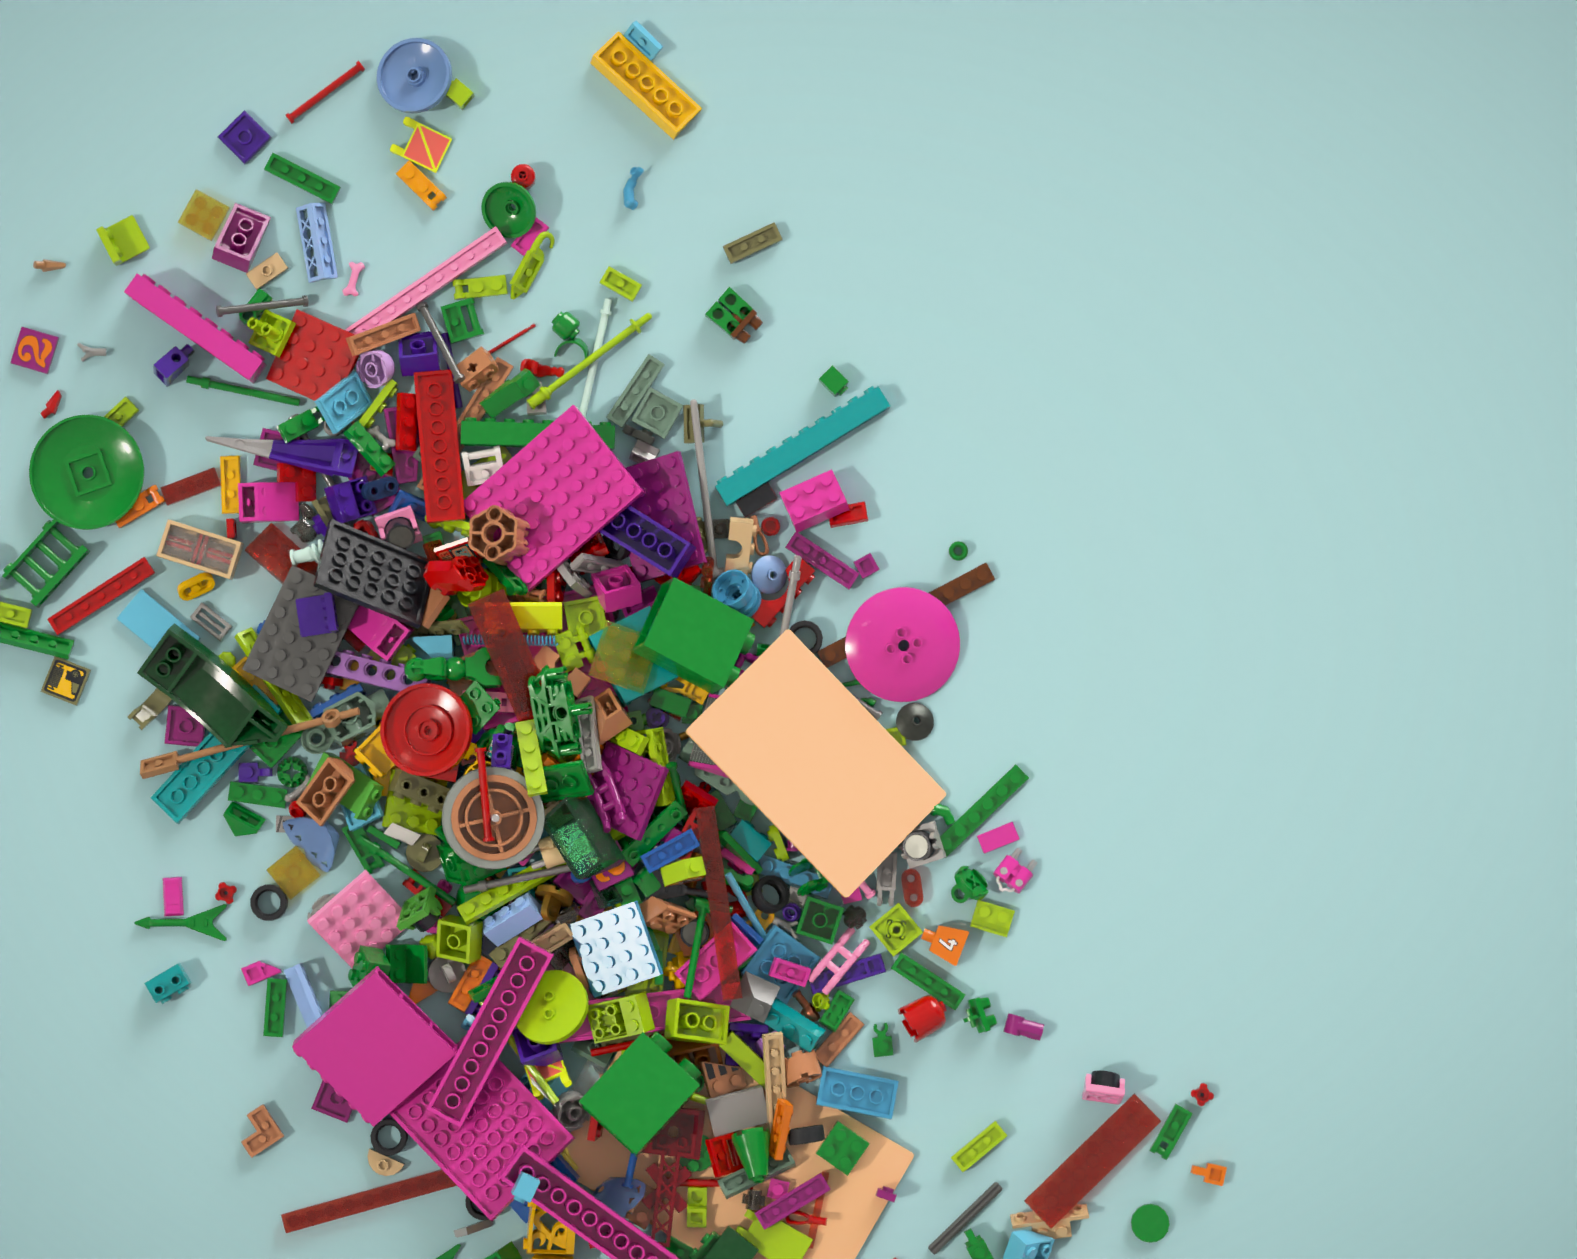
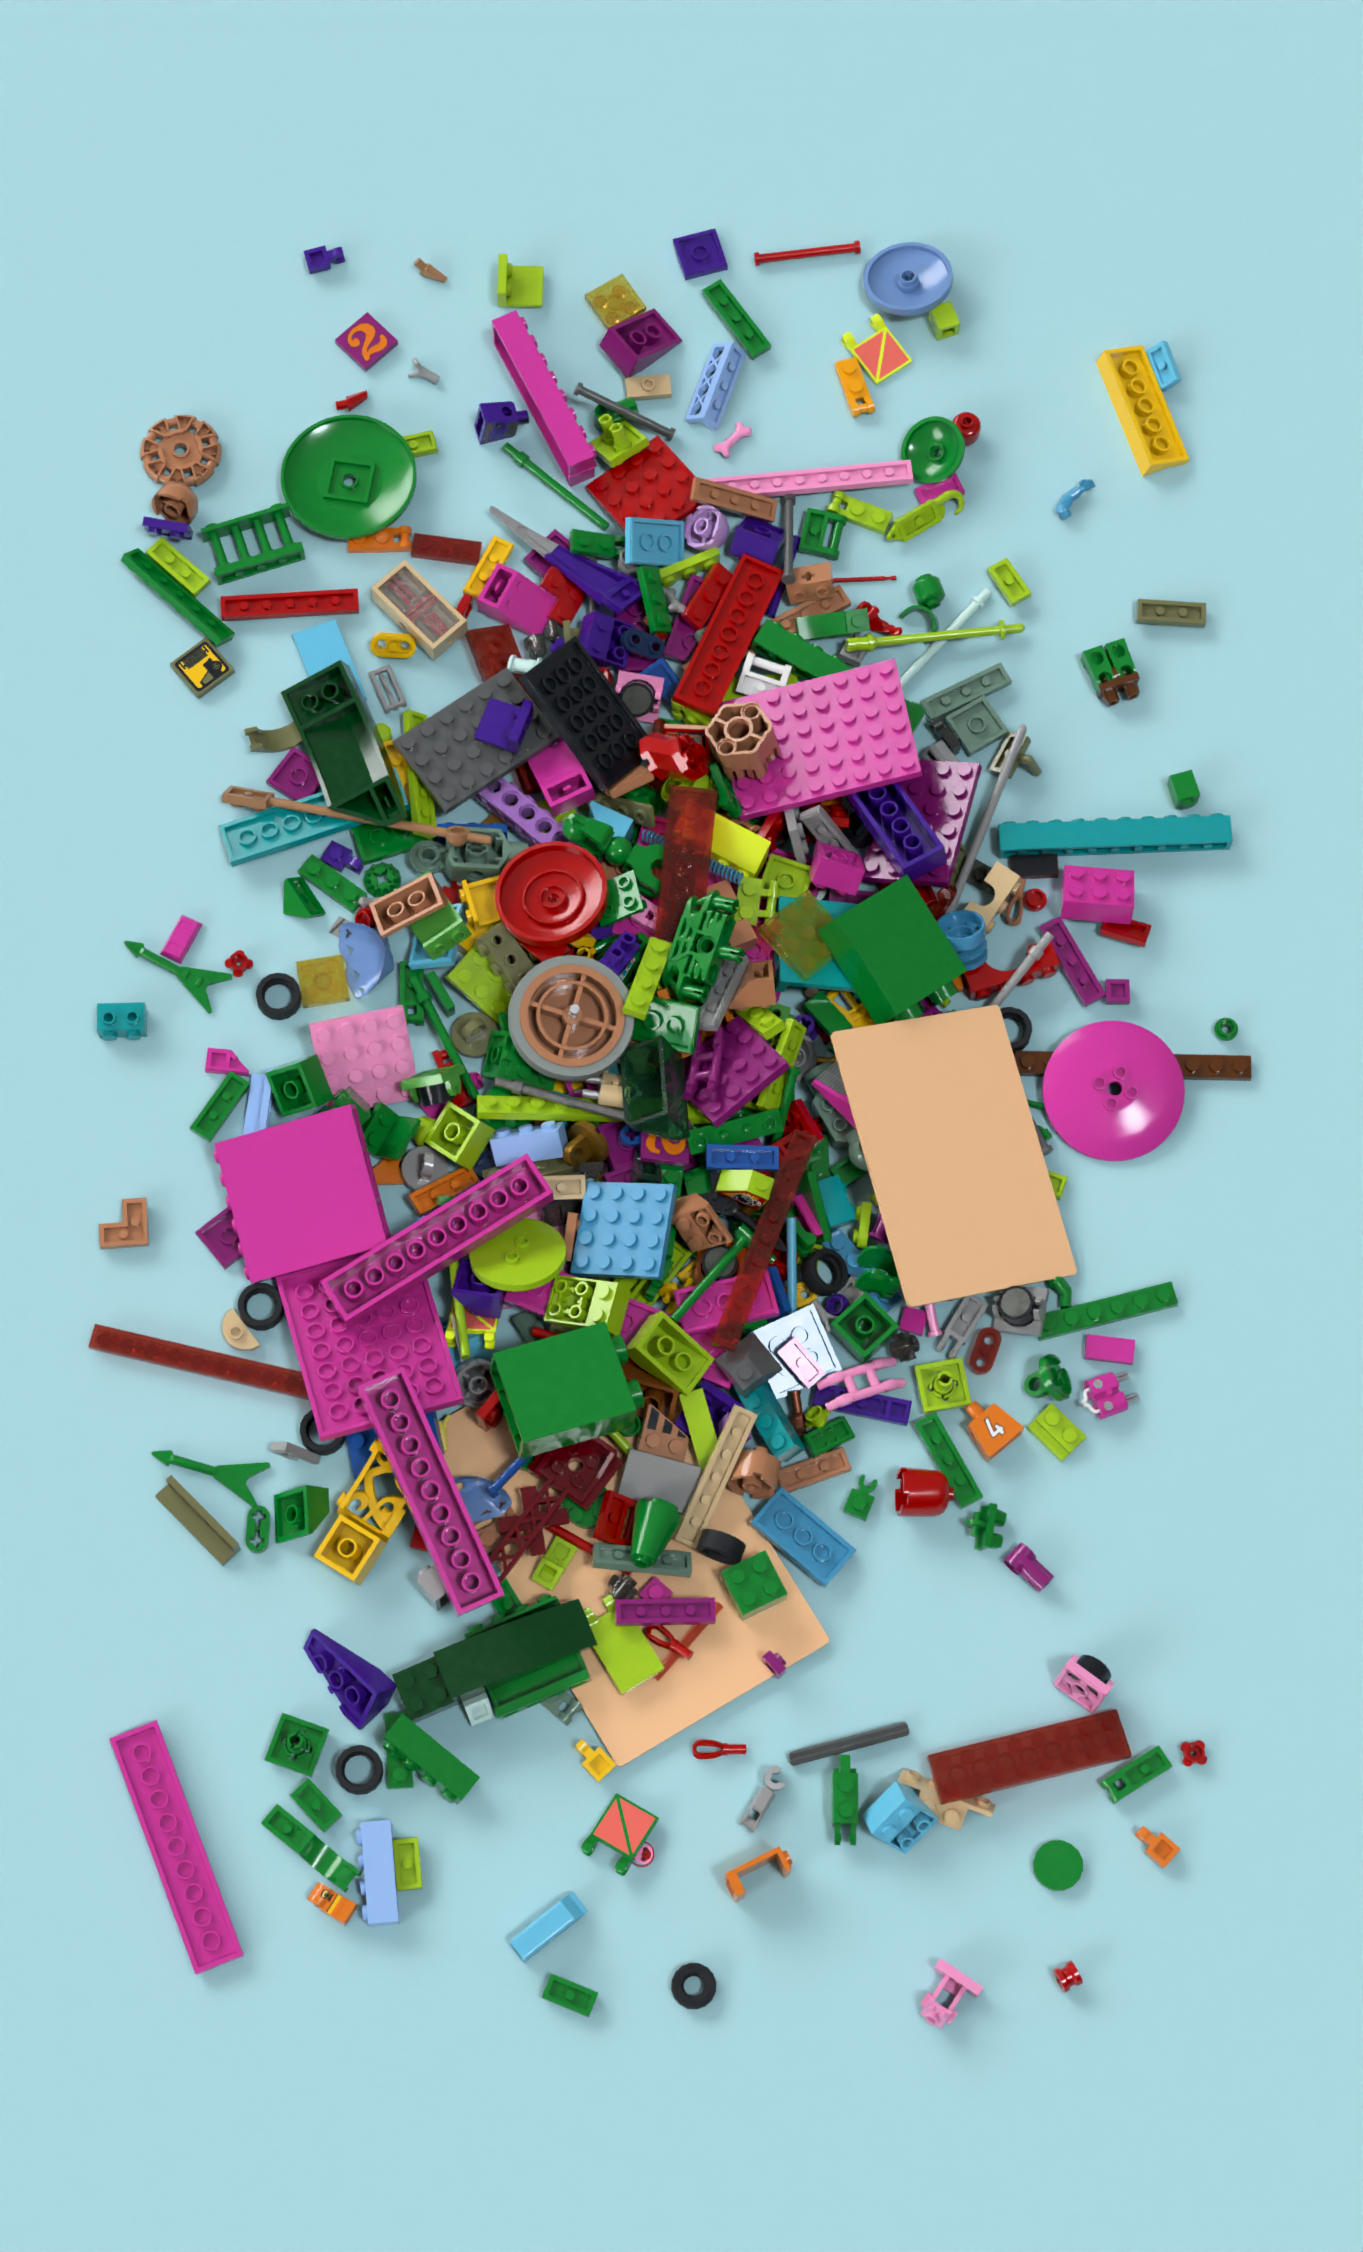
camera: 30 degrees right, 15 degrees down
red plate [322,677,343,690] -> none
white sticker [384,823,421,846] -> none
red bar [475,748,495,842] -> none
medium azure brick [511,1171,540,1204] -> none
light blue dish [751,555,787,594] -> none
orange plate [769,1098,793,1160] -> none
pearl dark grey dish [896,703,934,741] -> none
lime plate [951,1121,1007,1172] -> none
none -> green brick [265,1054,333,1117]

